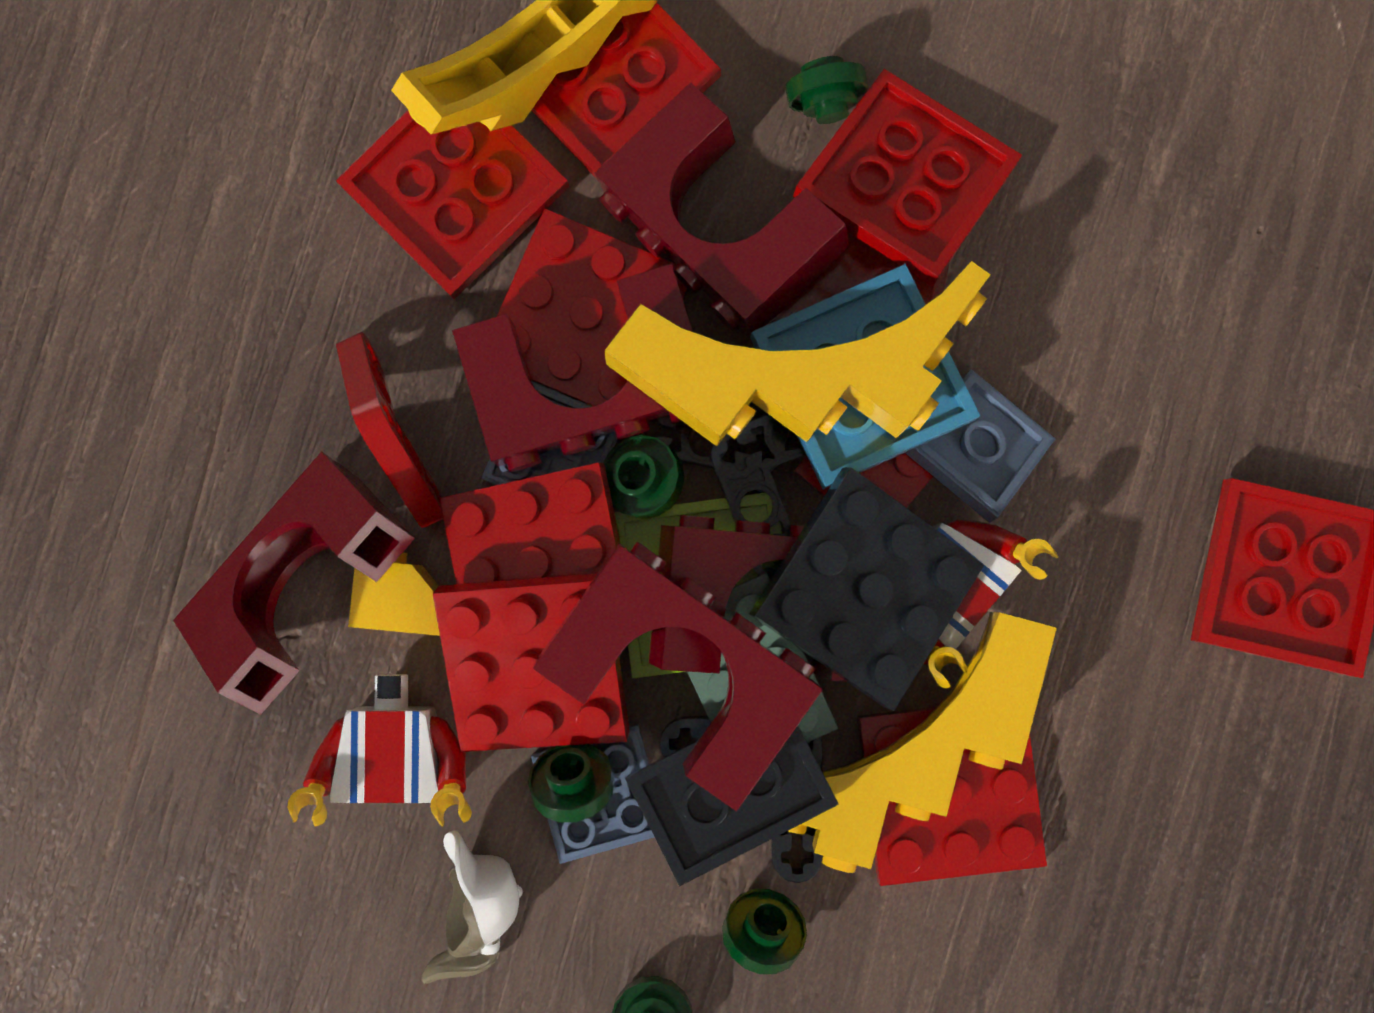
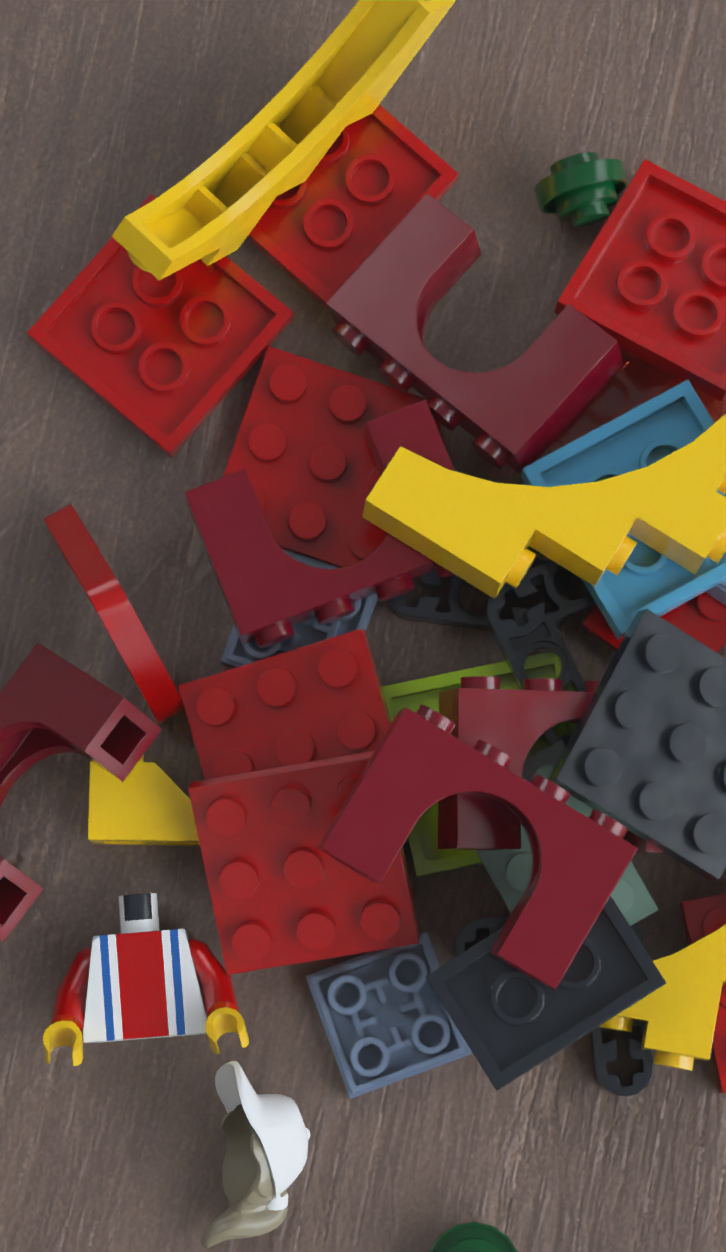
camera: 15 degrees left, 5 degrees down
dark green plate [528,744,615,823] -> none
dark green plate [604,435,685,519] -> none
dark green plate [722,889,807,974] -> none

